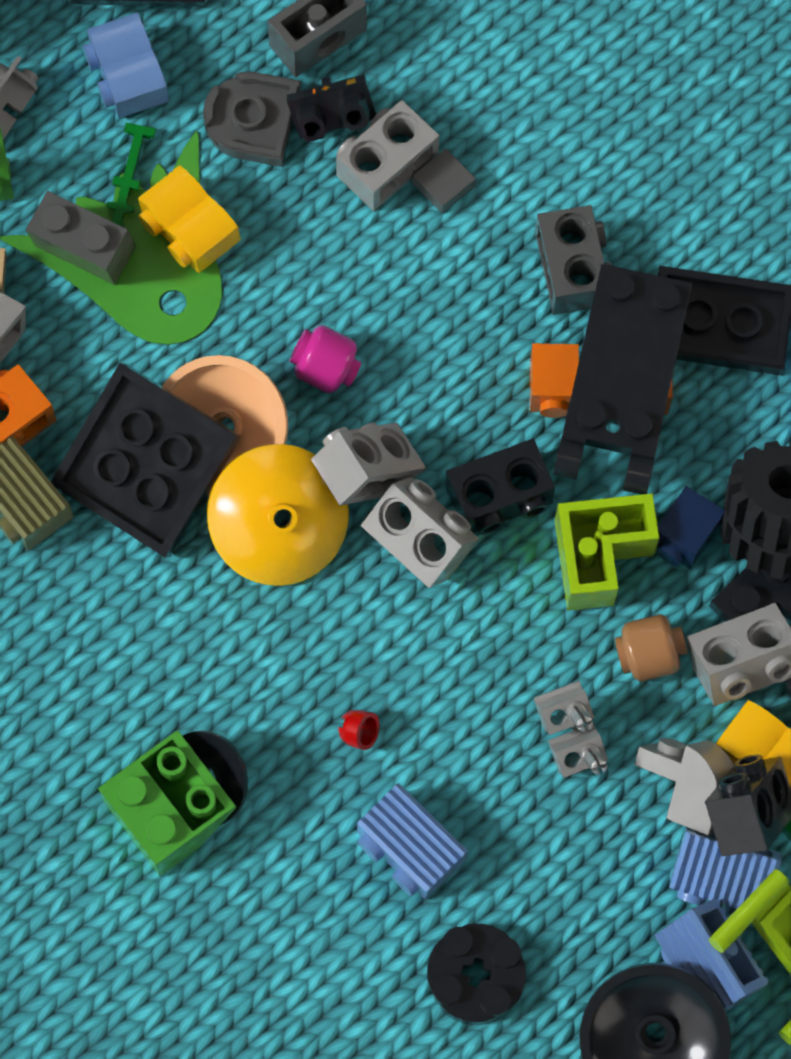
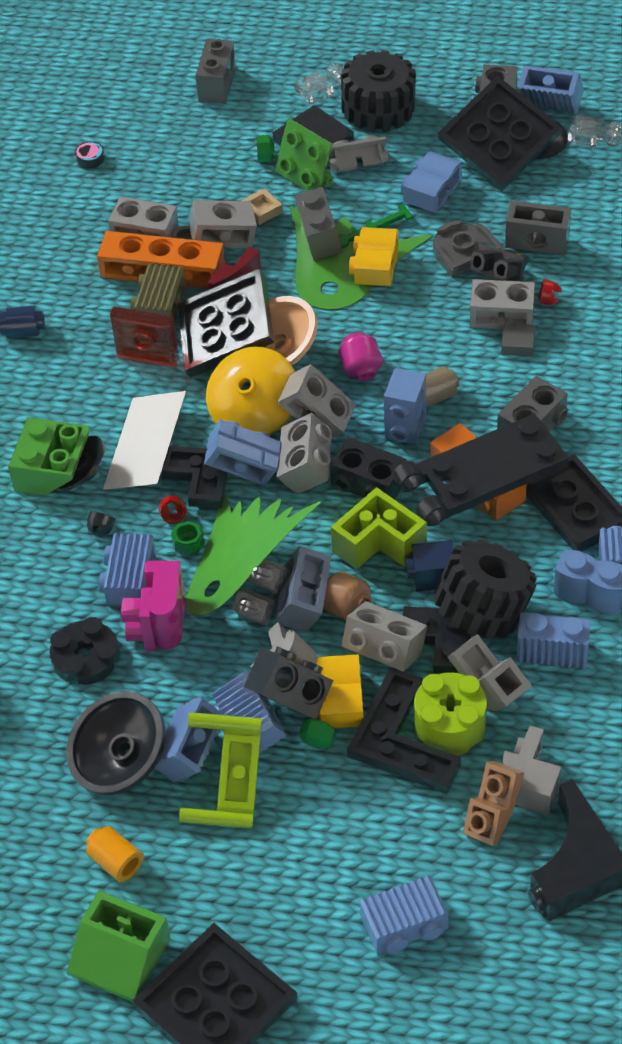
camera: 55 degrees right, 20 degrees down
none -> black hinge [87,511,115,537]
none -> white sticker [103,391,186,490]
none -> clear red tile [110,306,179,367]
none -> dark pink hips [121,561,186,651]
none -> black plate [161,446,228,509]
none -> green tile [171,521,205,555]
none -> bright green piece [186,494,321,616]
none -> medium blue brick [204,419,281,486]
none -> dark red slope [208,247,261,290]
none -> sand blue brick [275,546,331,633]
none -> medium blue brick [384,368,426,445]
none -> dark tan brick [426,366,459,408]
none -> red hinge [538,279,562,305]

